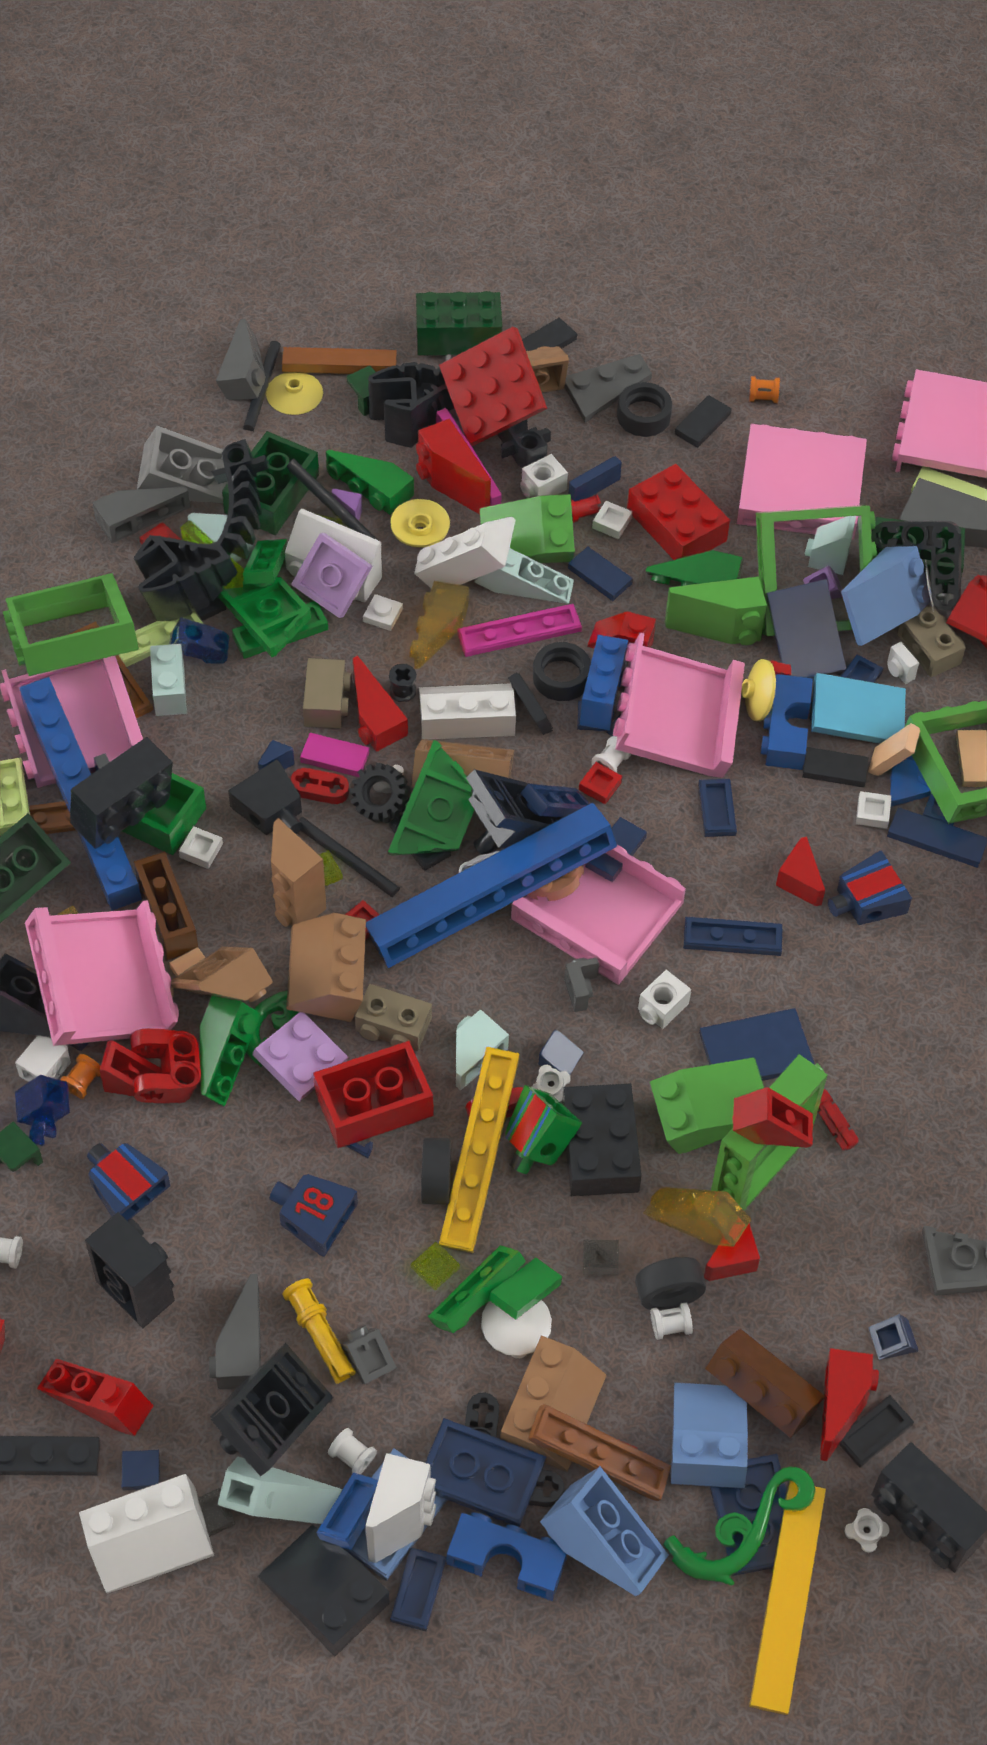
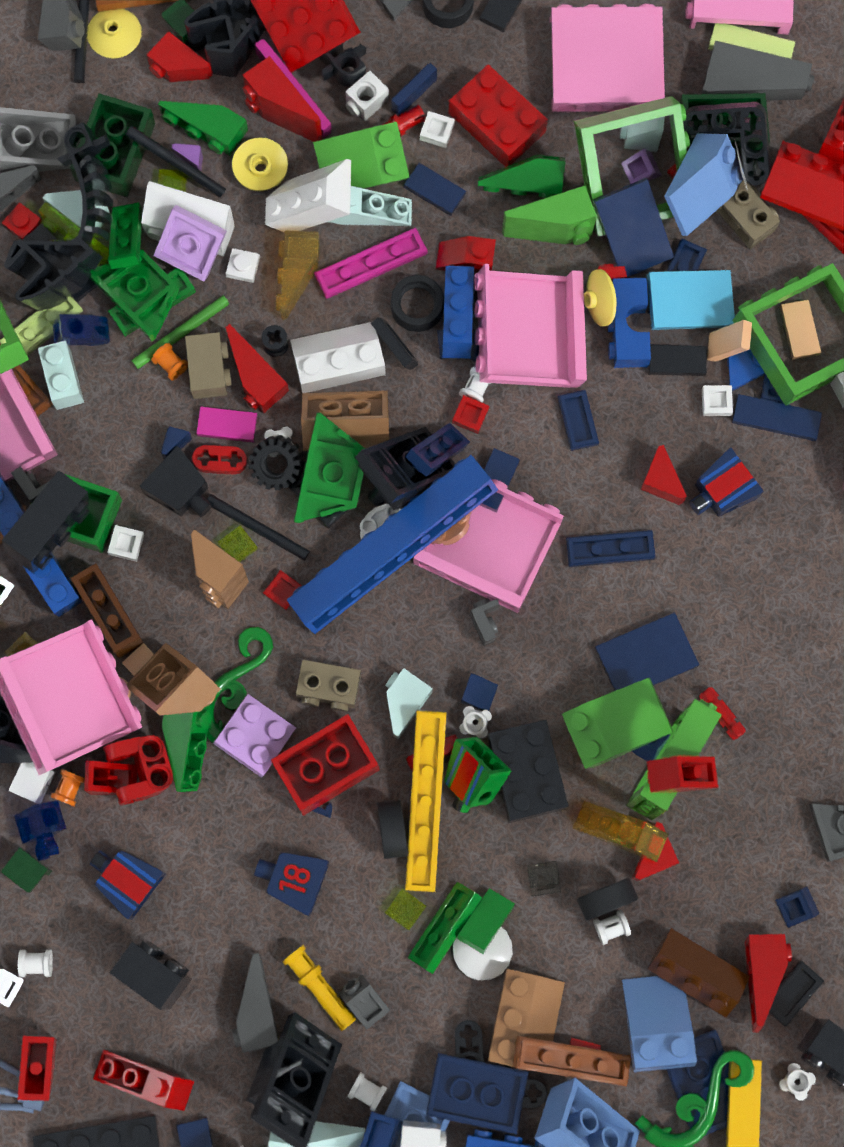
camera: 10 degrees left, 20 degrees up
medium nougat slope [287,913,366,1022] -> none
white brick [638,970,691,1029] -> none
white plate [887,642,919,684] -> none
none -> bright green bar [131,295,229,369]
none -> red slope [146,31,212,82]
none -> orange bush [151,343,188,381]

